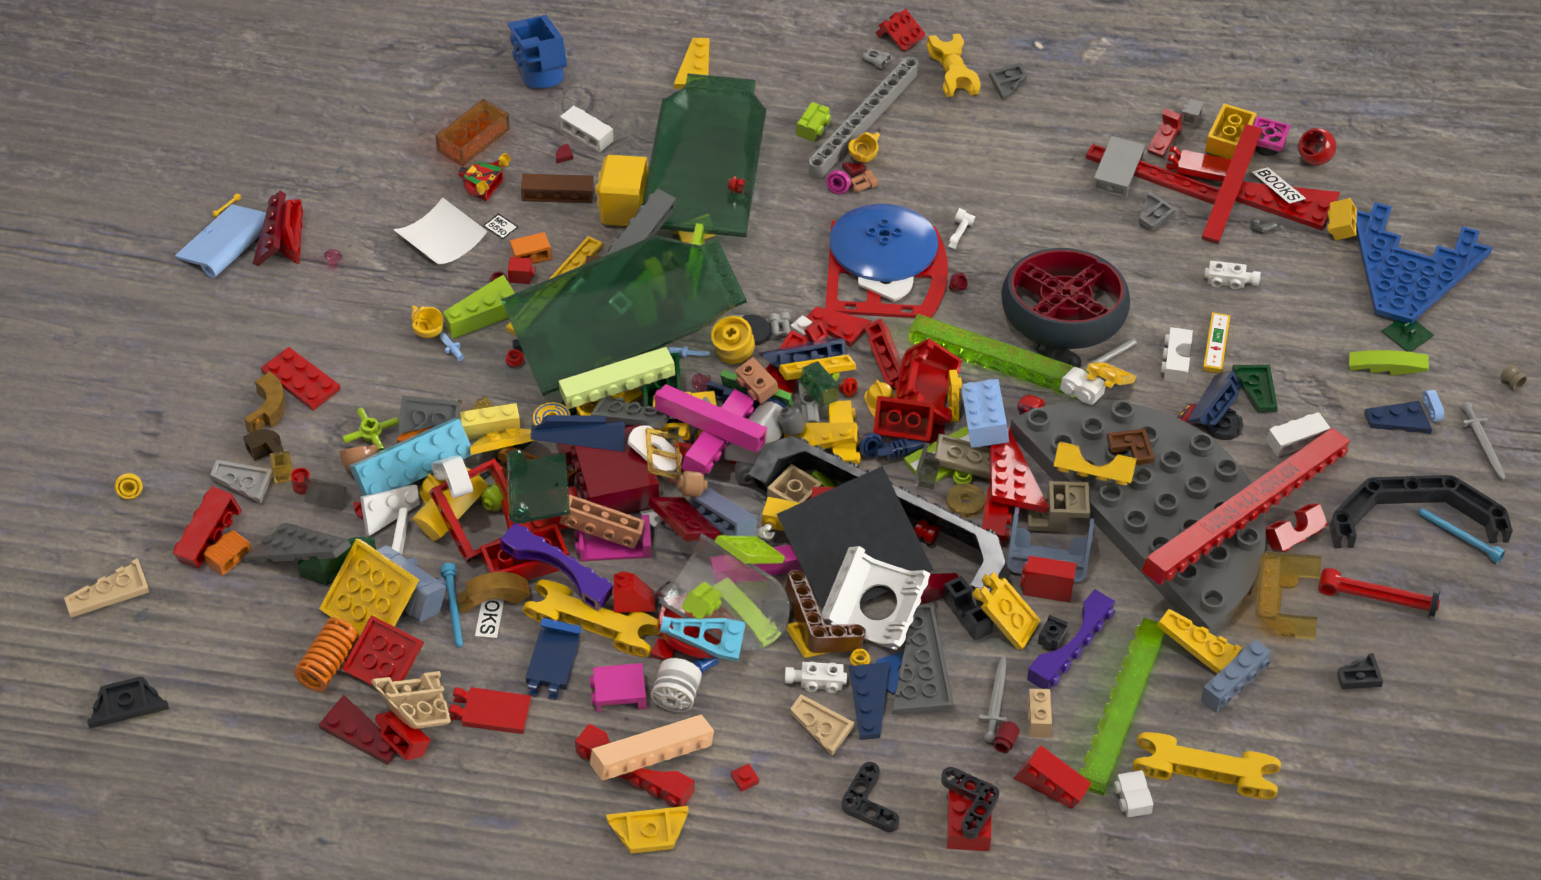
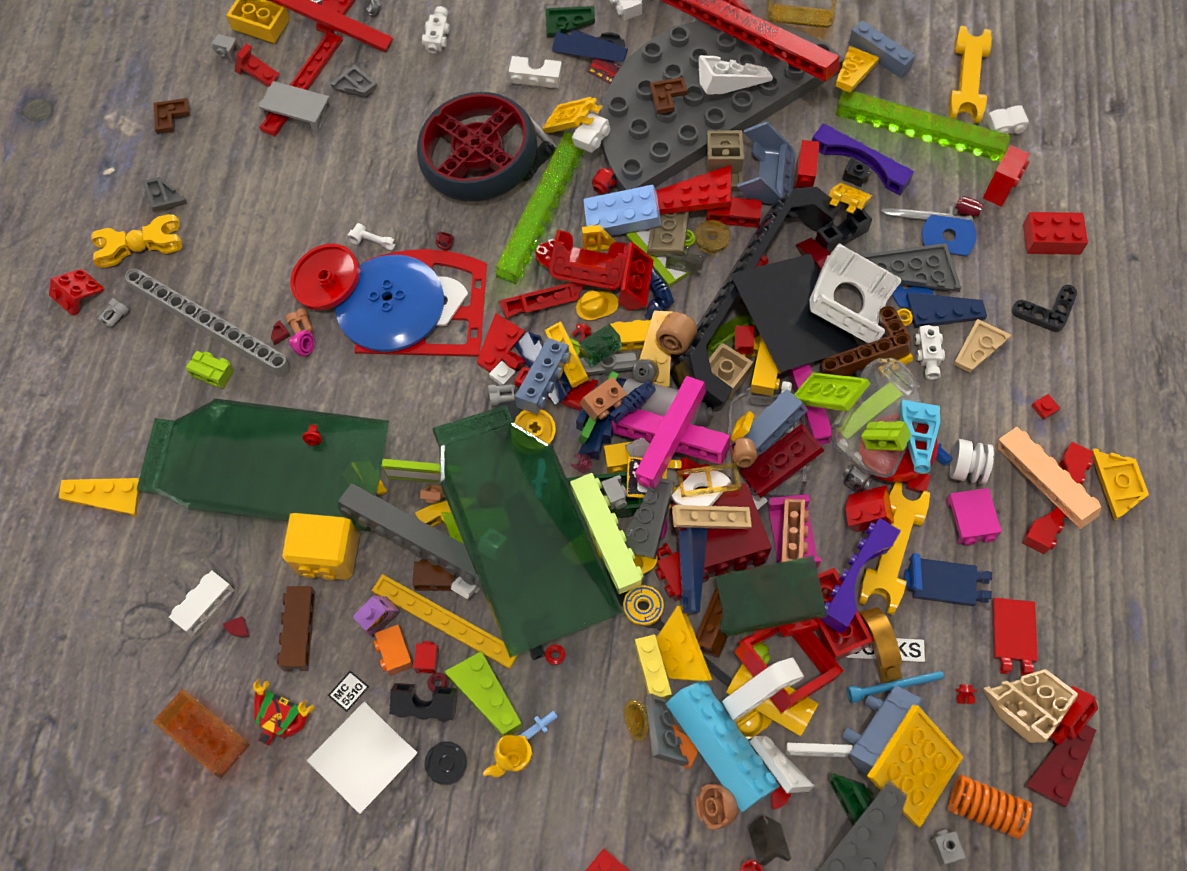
camera: 90 degrees left, 15 degrees up
lime bar [342,408,399,452] -> none
red plate [342,615,425,686] -> none
clear yellow plate [468,396,492,411] -> none
blue brick [507,15,567,89] -> none
yellow hair [848,132,880,163] -> none
black beam [941,767,999,839] -> none
tan brick [1027,689,1052,738] -> none
yellow arch [1054,442,1137,485] -> none
red tile [1166,146,1232,182] -> none
tile [1203,312,1230,373] -> none
none -> reddish brown plate [154,98,190,134]
none -> red dish [290,243,360,310]
none -> medium lavender torso [353,596,400,639]
none -> black arch [389,683,457,722]
none -> black tile [424,741,467,785]
none -> sand blue brick [515,338,571,415]
none -> light grey brick [601,475,628,510]
none -> dark blue hinge [609,381,656,424]
none -> medium nougat head [656,312,697,355]
none -> tan plate [672,505,752,529]
none -> white wedge [699,56,773,95]
none -> yellow tile [730,411,755,442]
none -> blue piece [922,215,976,257]
none -> light grey brick [930,829,966,866]
none -> red plate [955,684,977,704]

